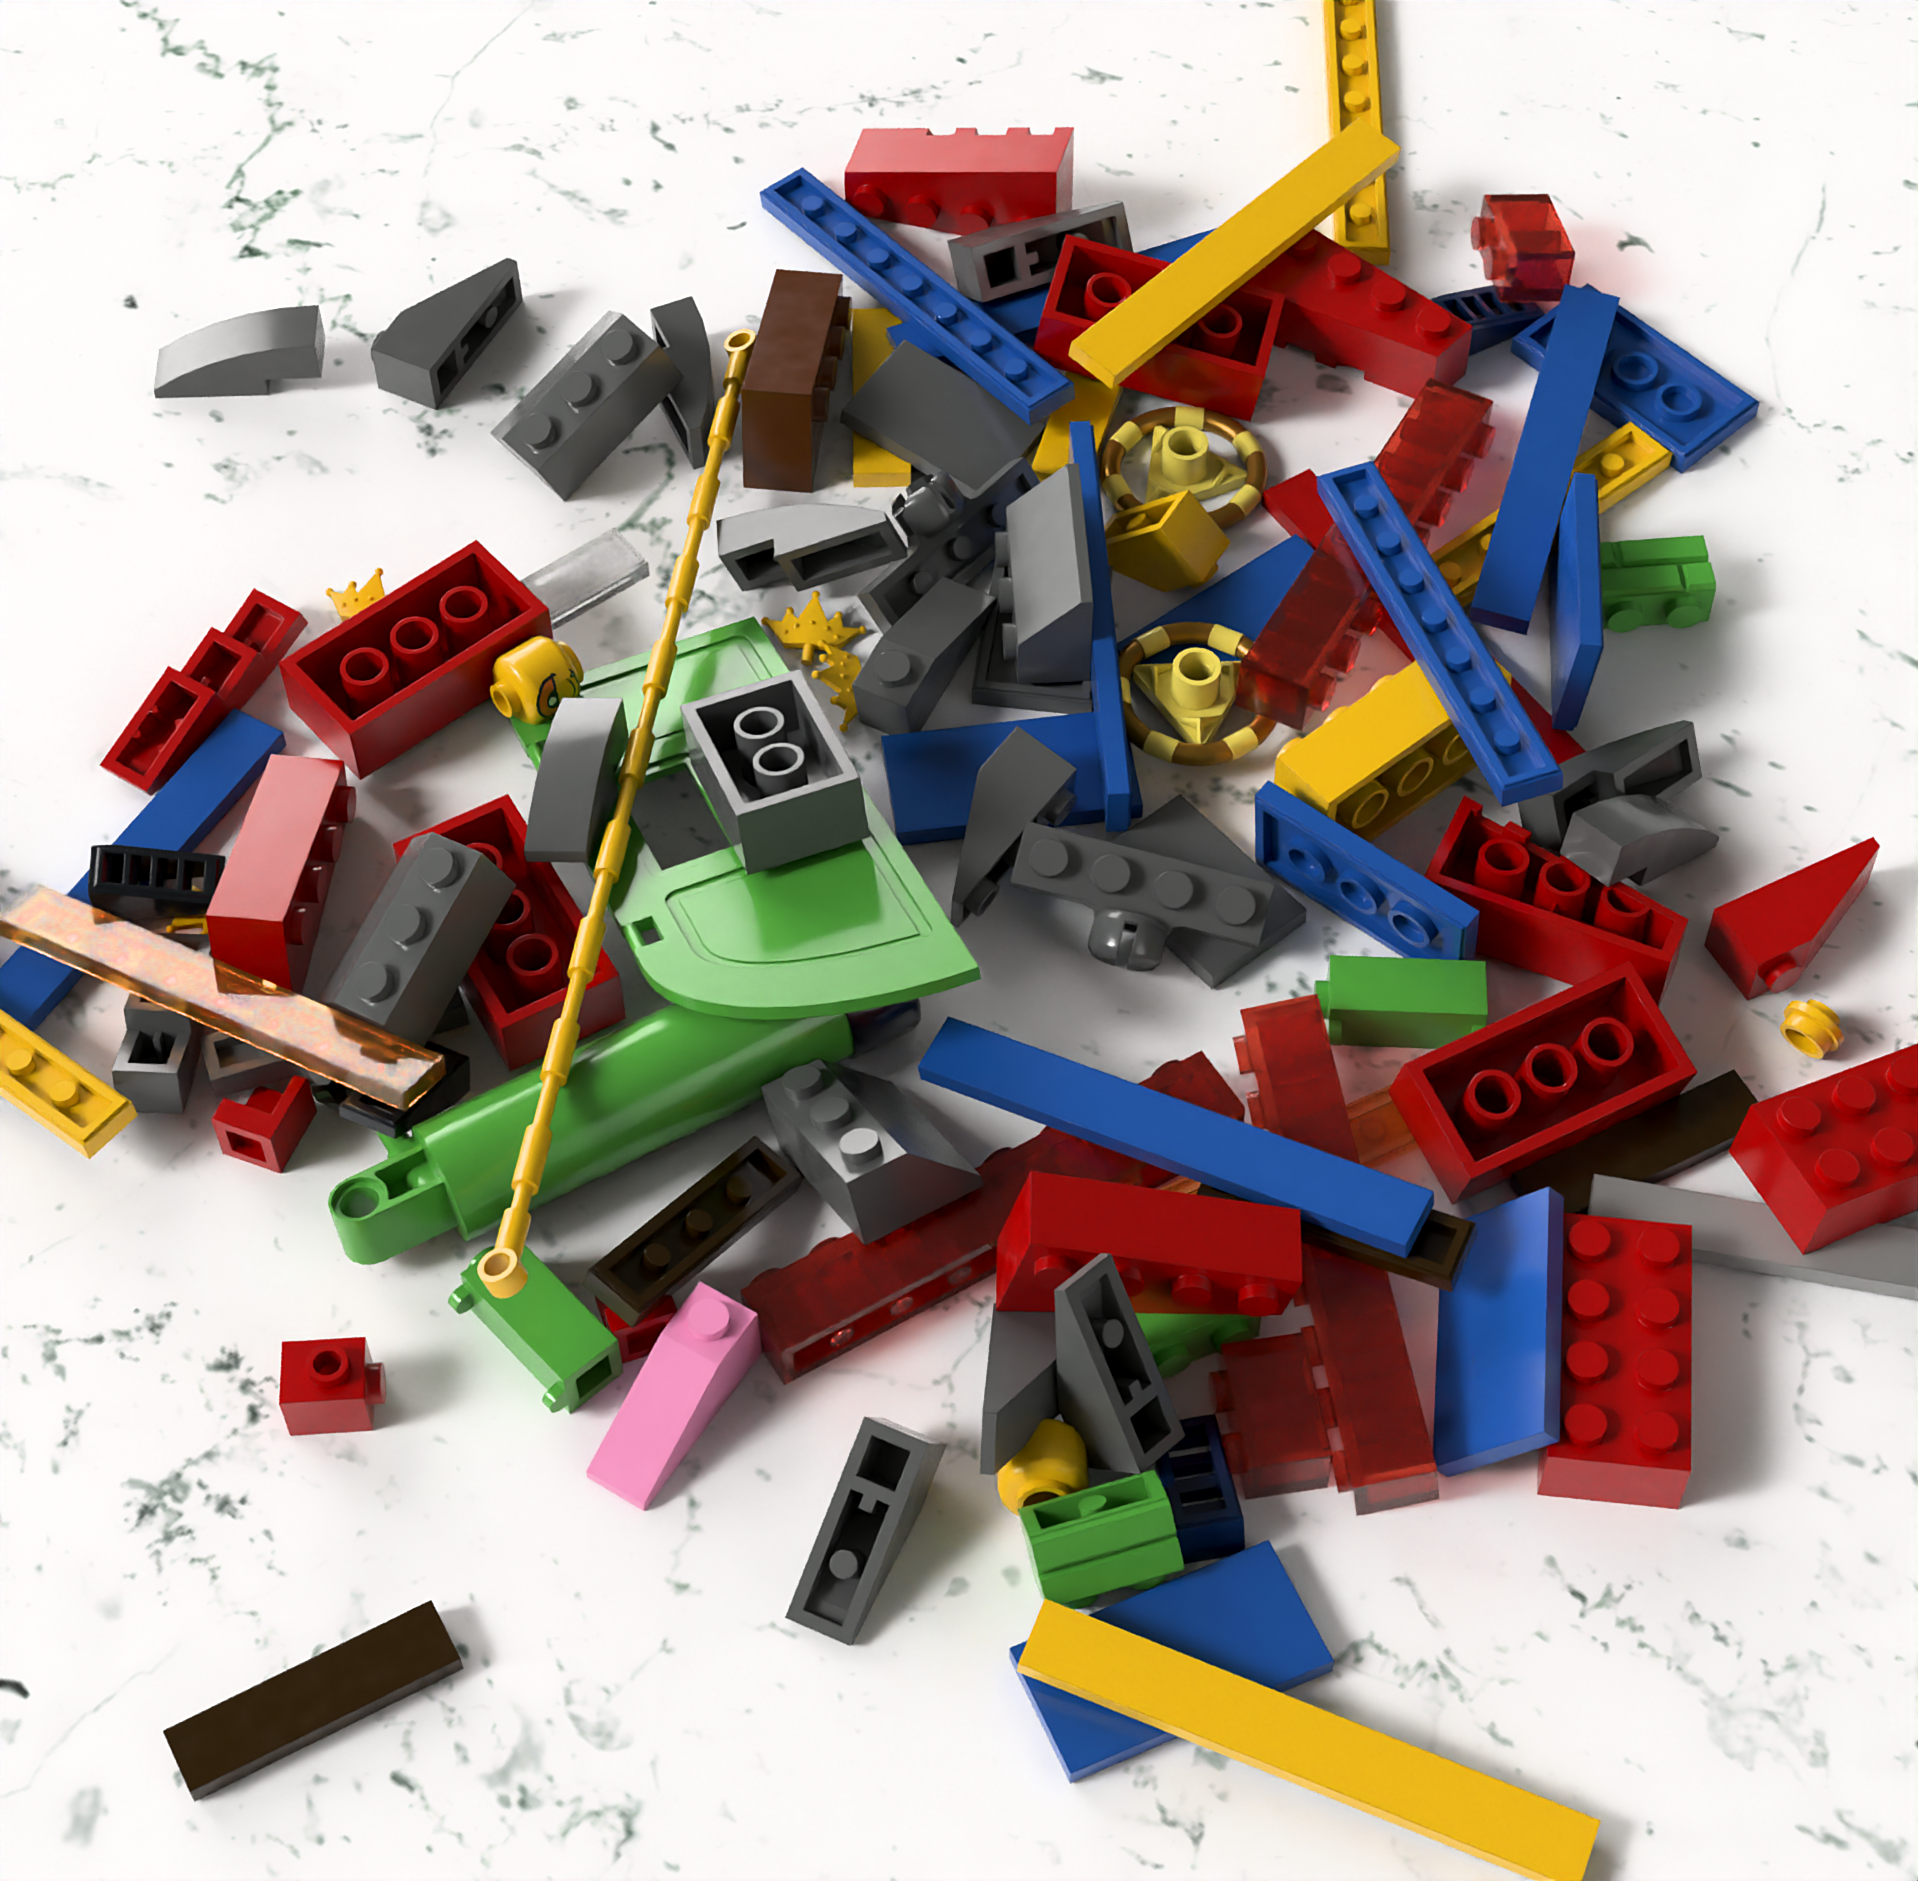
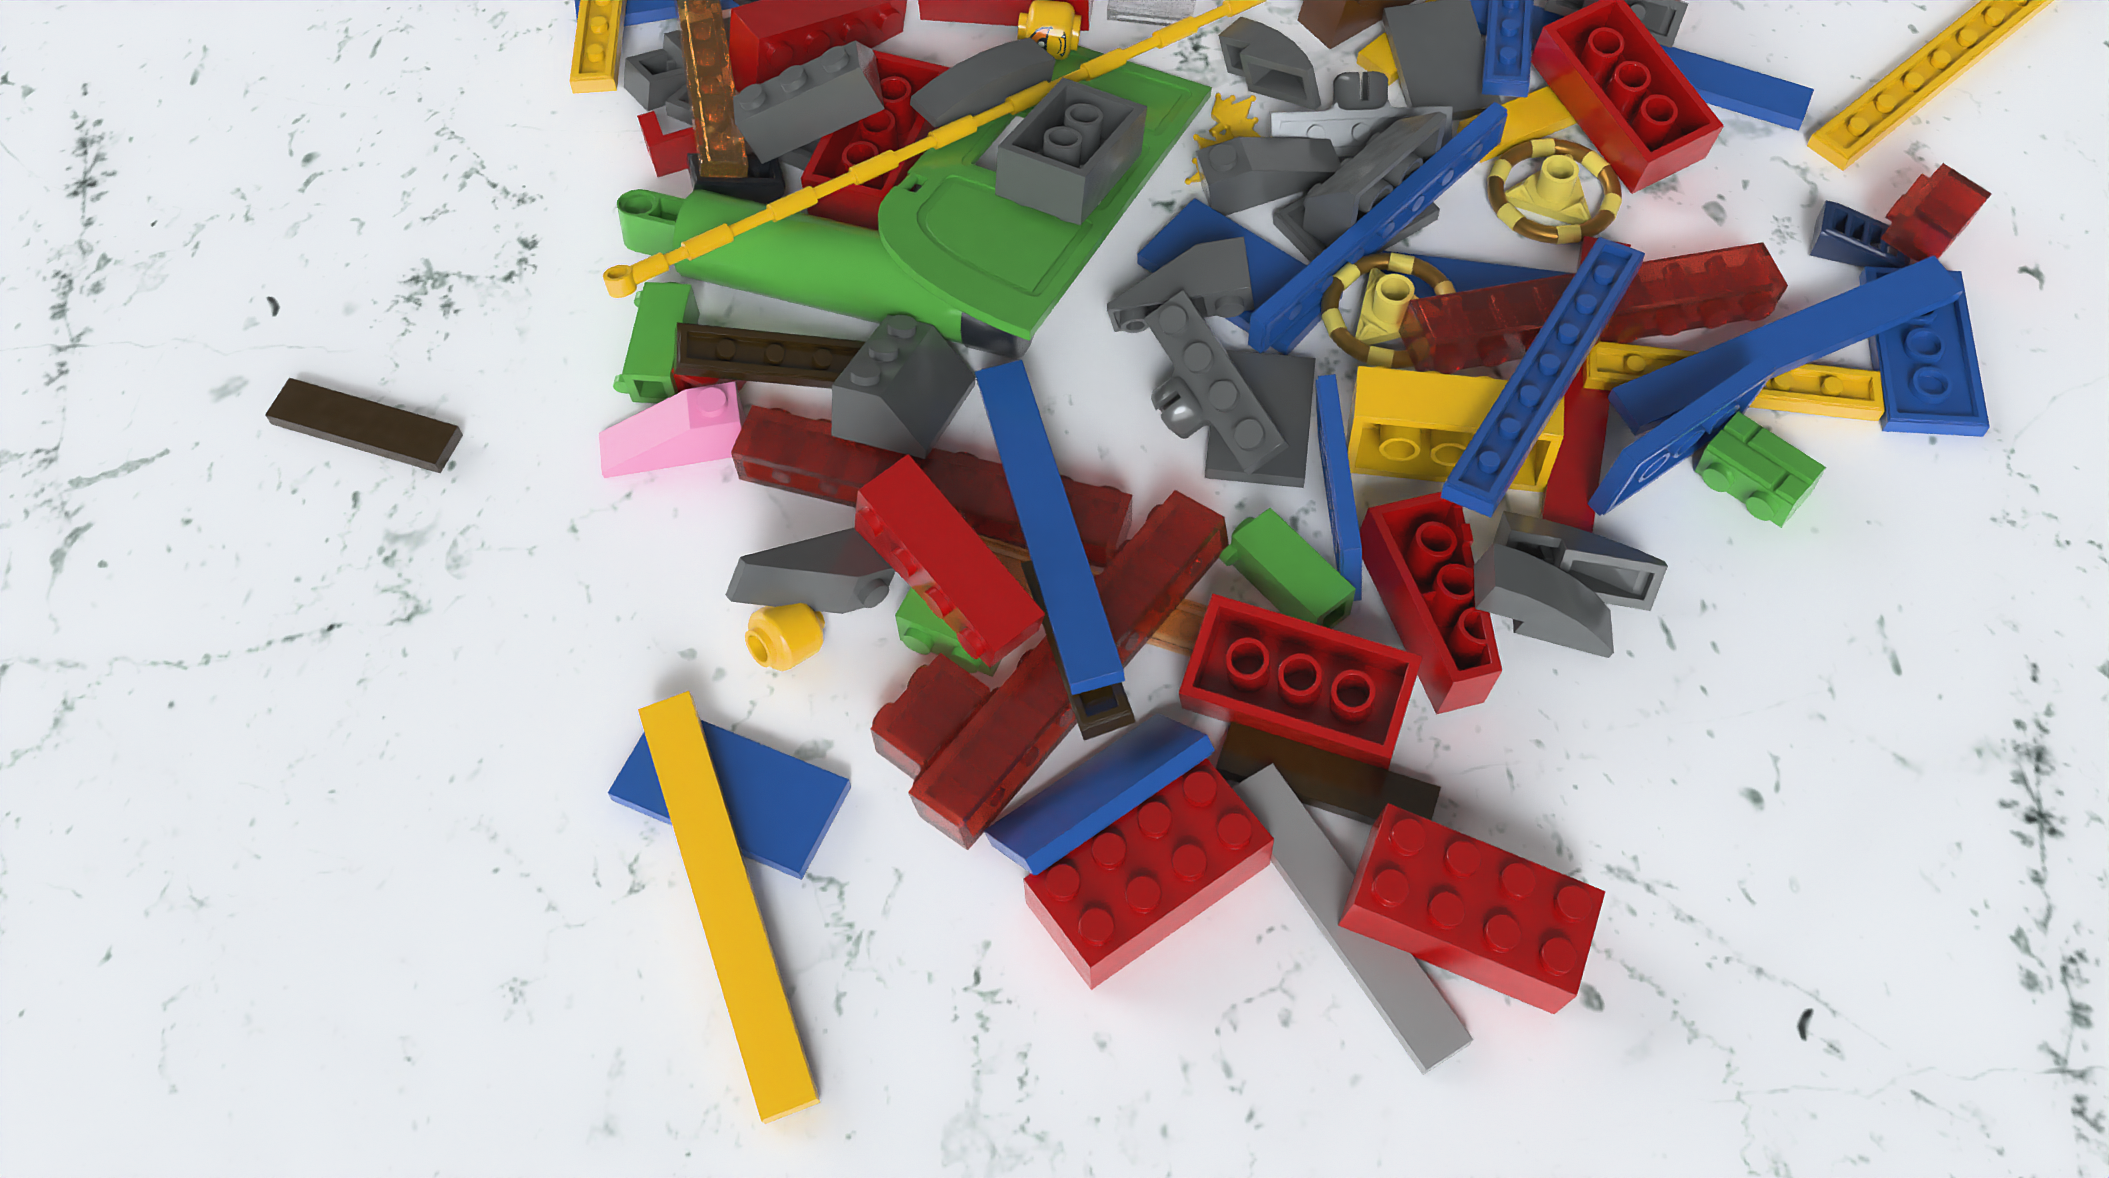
camera: 50 degrees right, 5 degrees up
red brick [279,1337,386,1436] -> none
dark grey slope [785,1416,947,1646] -> none
bright green brick [1018,1469,1185,1610] -> none
dark grey slope [1054,1253,1186,1474] -> none
yellow tile [1068,117,1402,389] -> none
yellow slope [1104,490,1231,593] -> none
dark blue slope [1154,1414,1245,1564] -> none
red wedge [1246,228,1473,405] -> none
red slope [1704,837,1880,1001] -> none
yellow plate [1779,999,1844,1059] -> none

